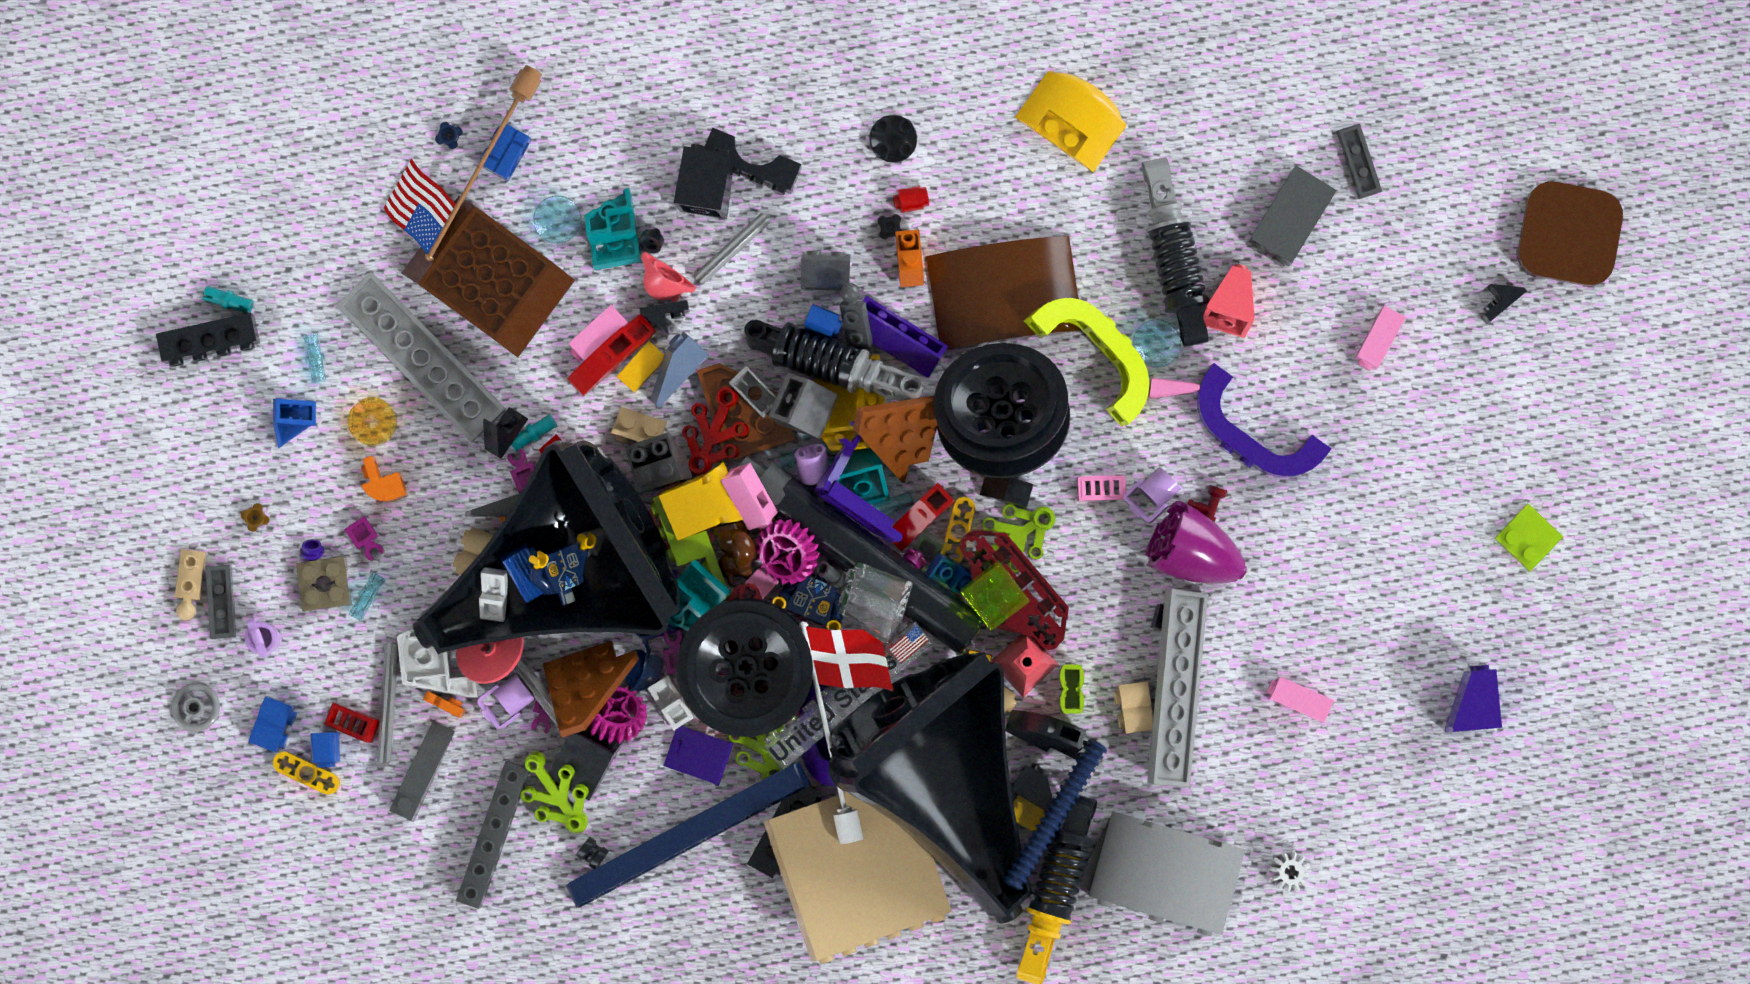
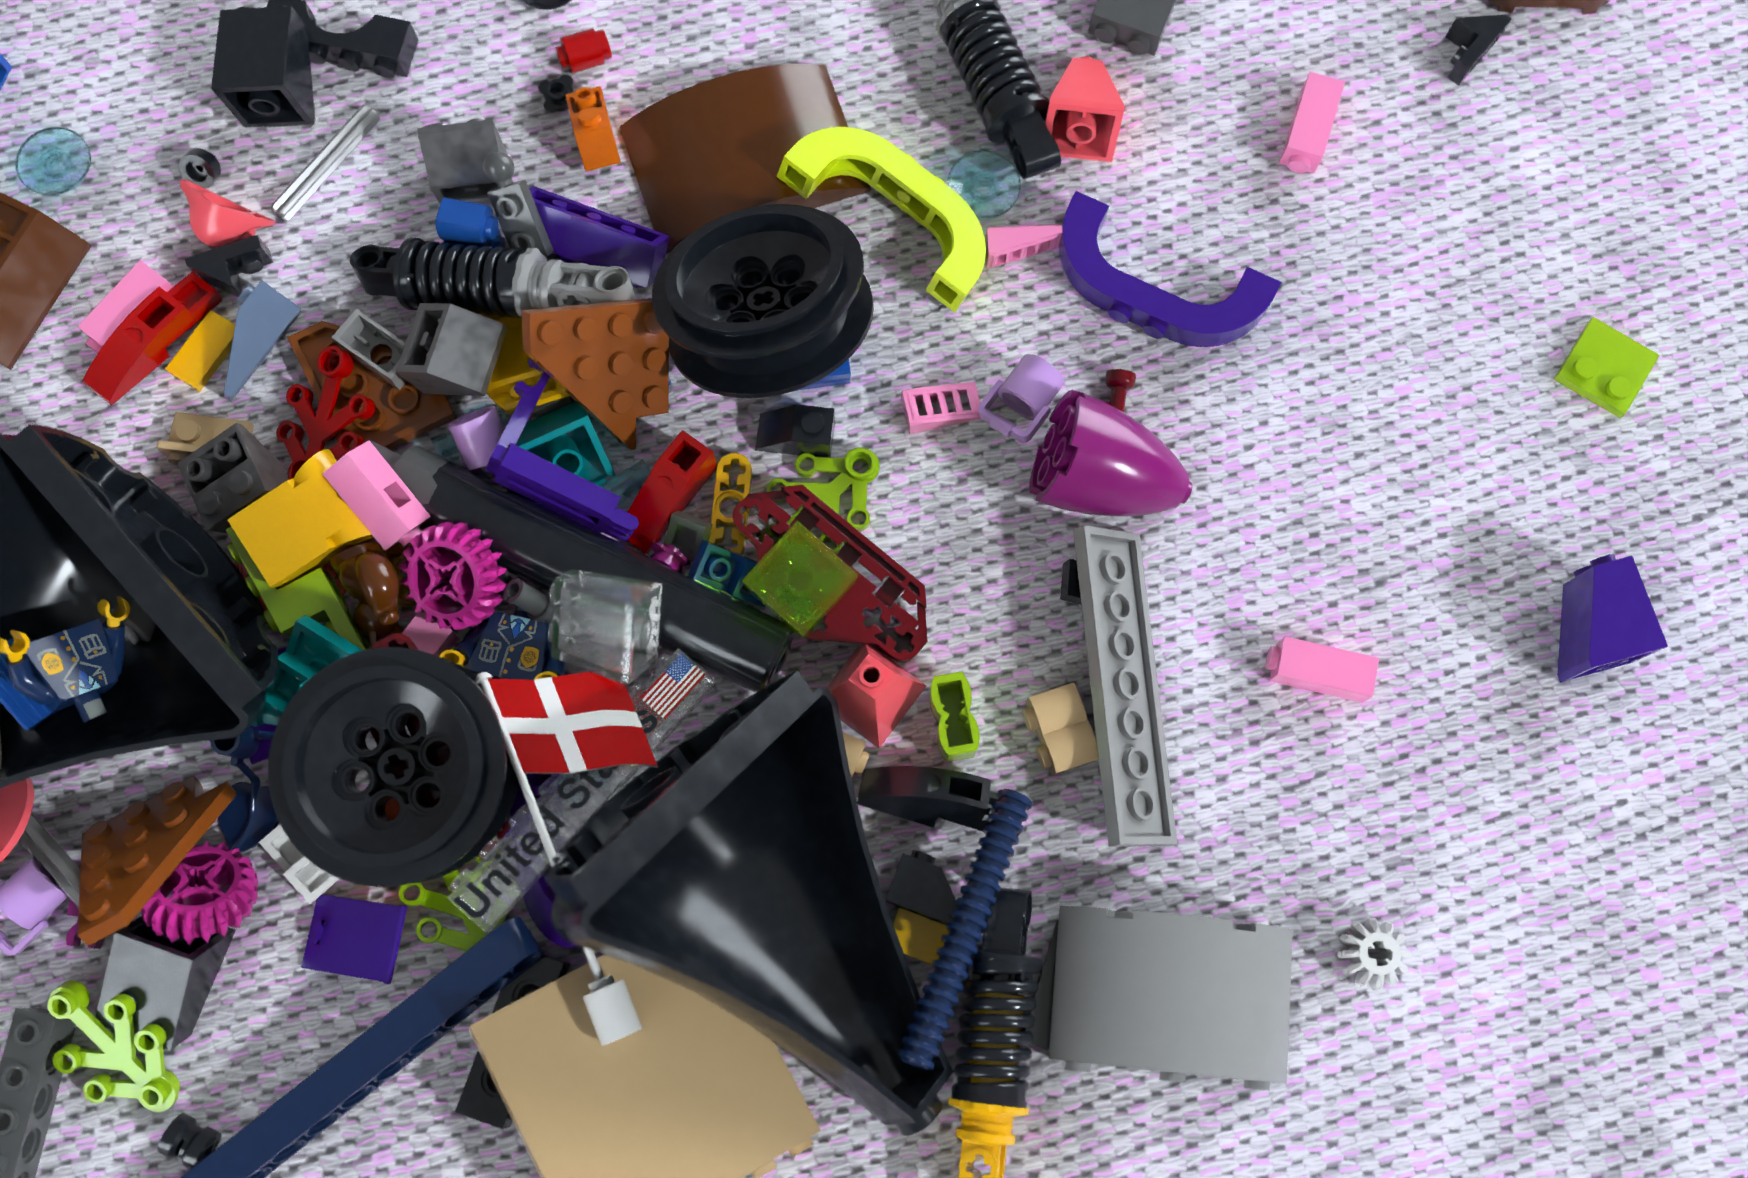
camera: 10 degrees left, 10 degrees down
teal slope [584,188,642,271] -> none

